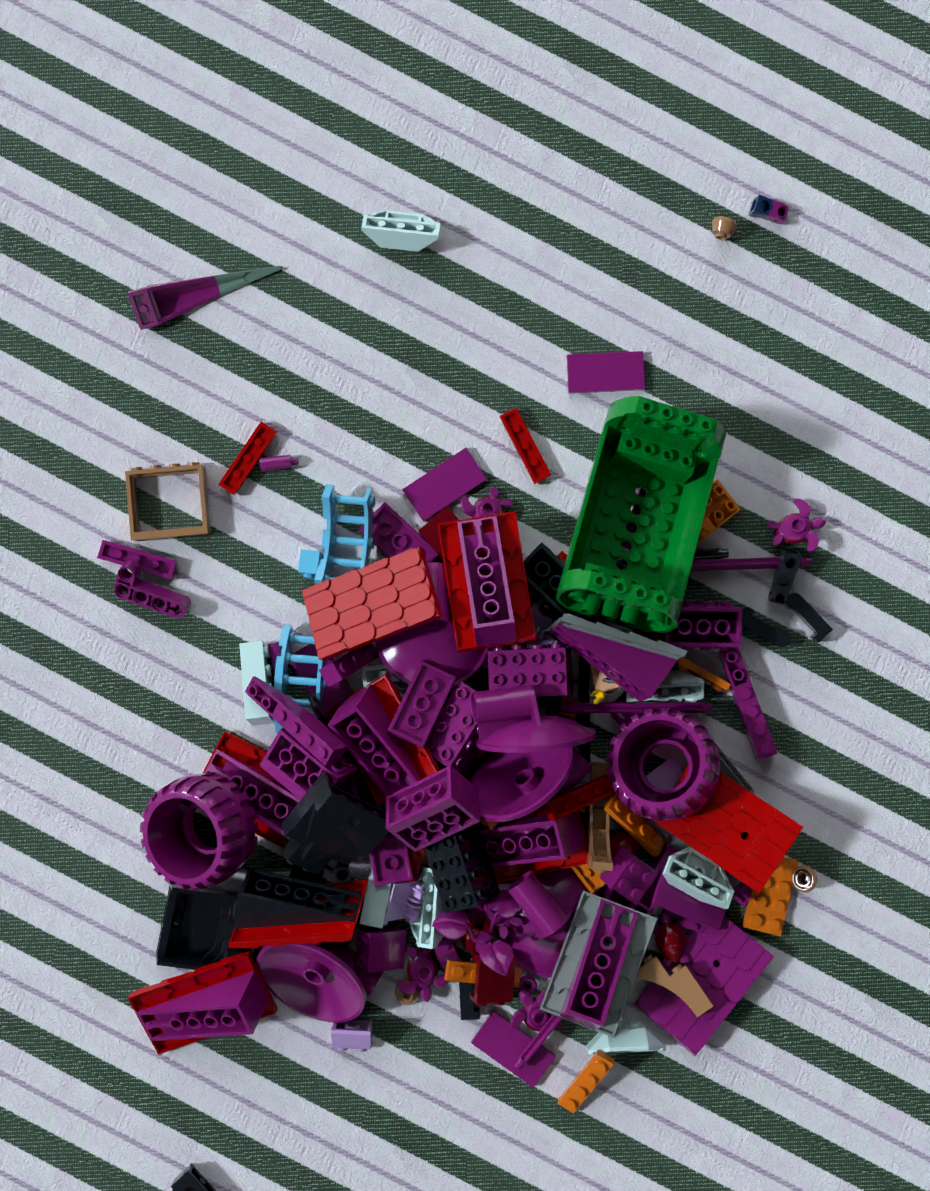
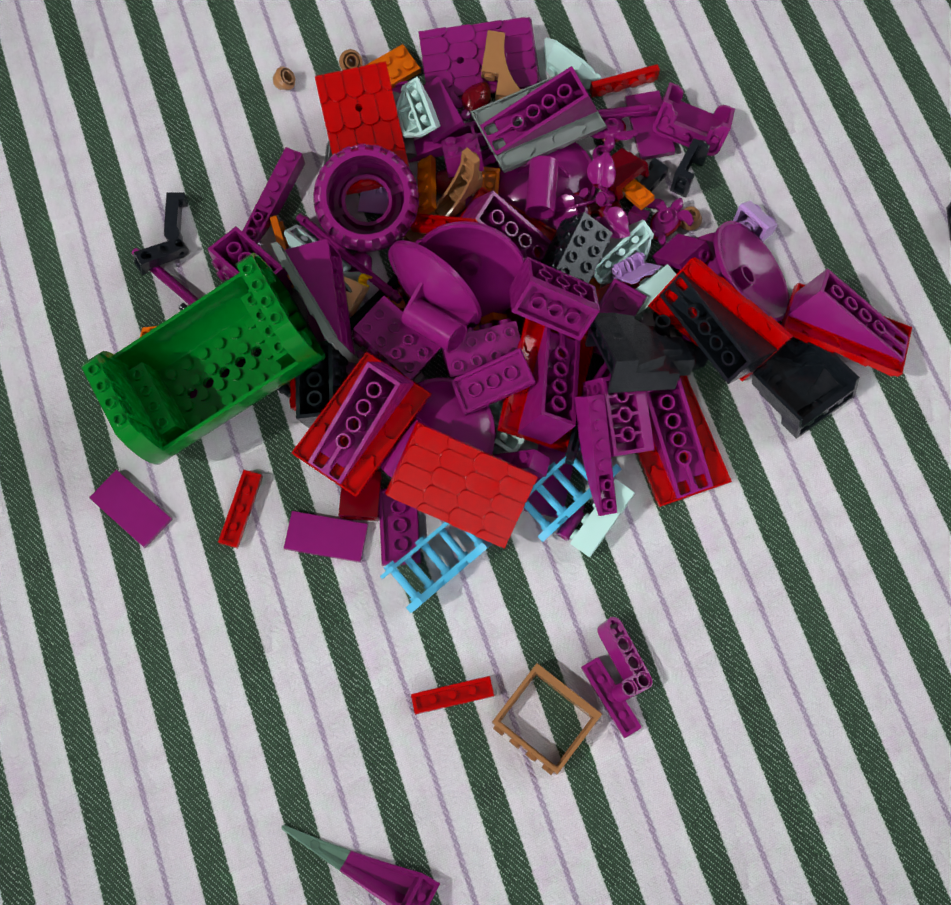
camera: 130 degrees left, 15 degrees down
magenta tyre [140,773,258,890] -> none
magenta cylinder [260,455,299,472] -> none
medium azure brick [298,549,324,580] -> none
light aqua wedge [361,210,440,252] -> none
magenta animal [460,487,513,518] -> none
orange plate [557,1049,615,1114] -> none
black leg [742,607,791,647] -> none
magenta animal [767,499,826,553] -> none
none -> medium nougat cone [273,66,295,90]
none -> orange tile [481,312,507,326]
none -> red plate [590,64,660,97]
none -> magenta windscreen [653,82,735,156]
none -> black panel [670,138,710,198]

